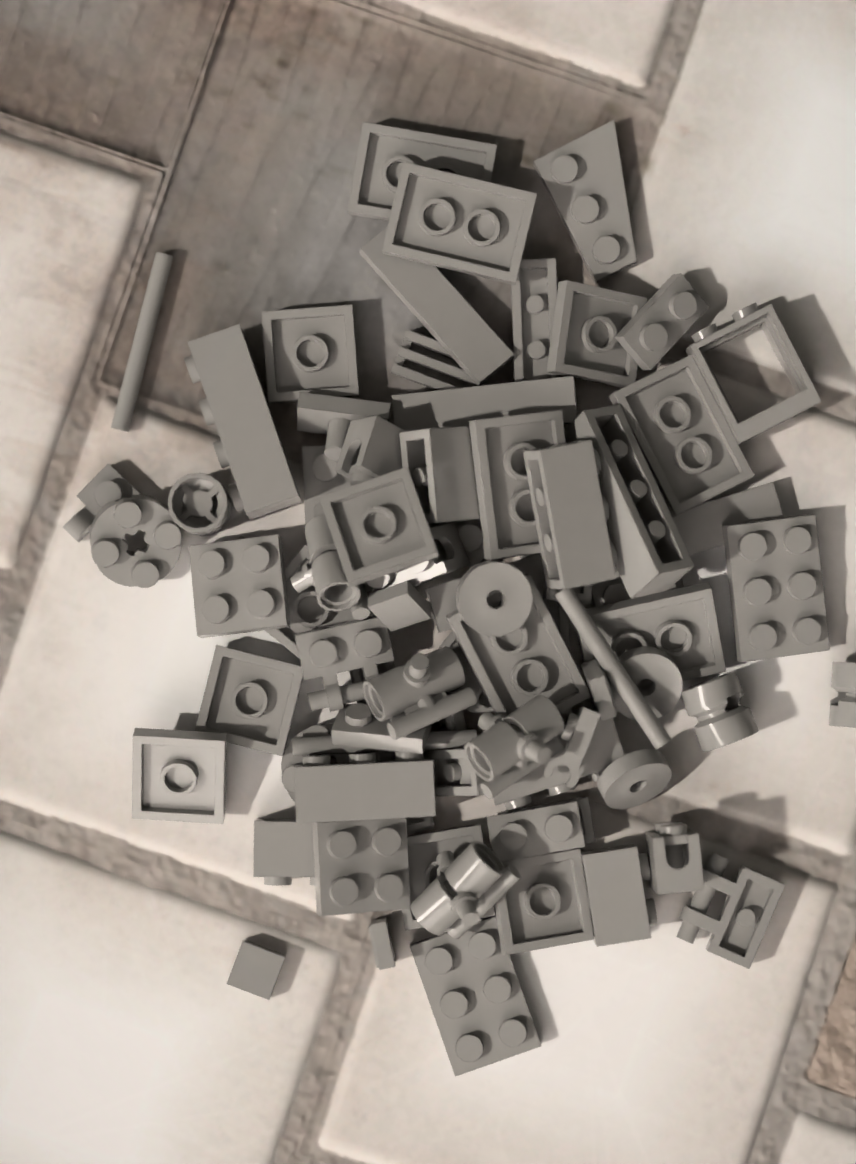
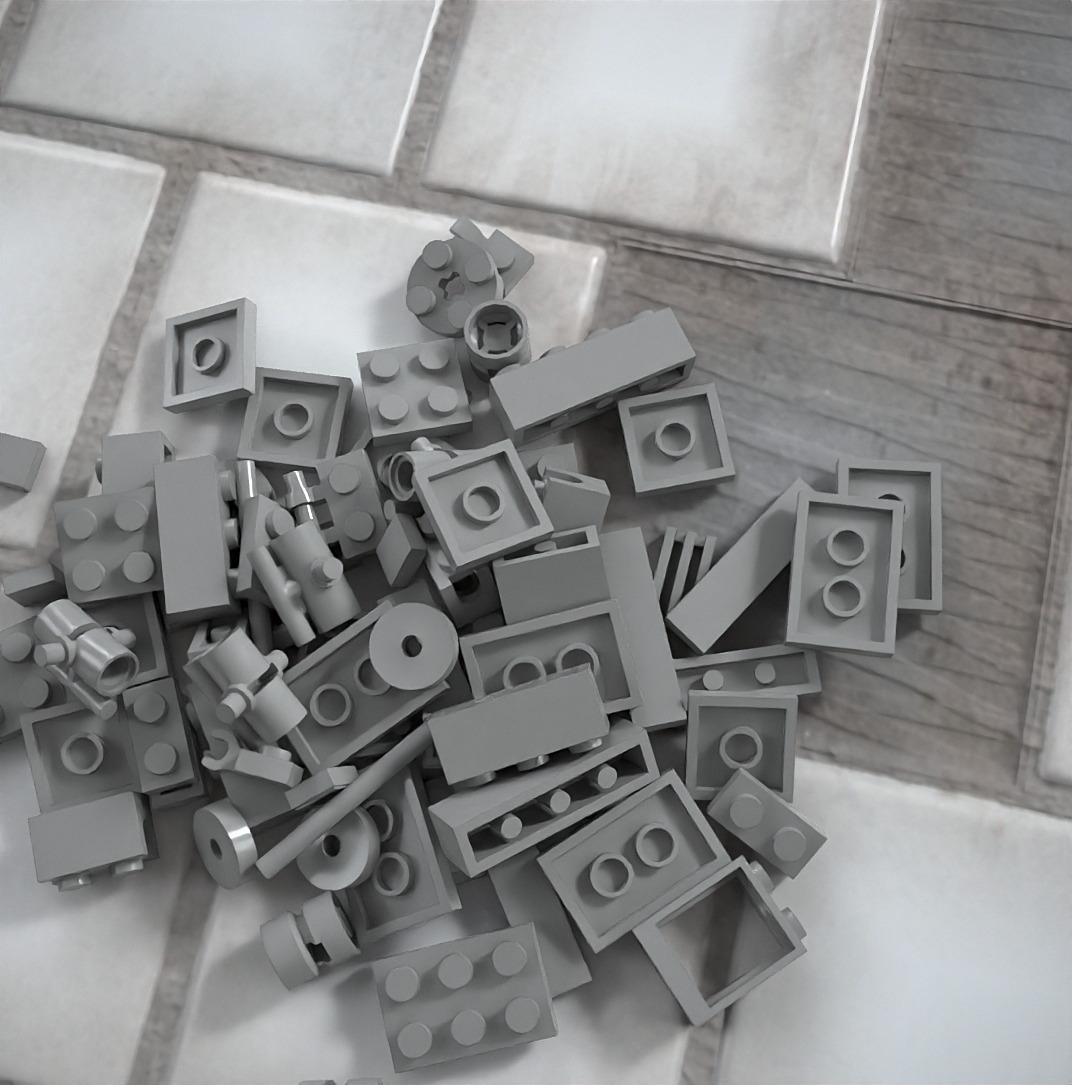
camera: 90 degrees right, 15 degrees down
light grey bar [111,252,173,432] -> none
light grey tile [297,392,391,461] -> none
light grey wing [533,120,637,284] -> none
light grey brick [645,821,705,895] -> none
light grey plate [676,853,785,969] -> none

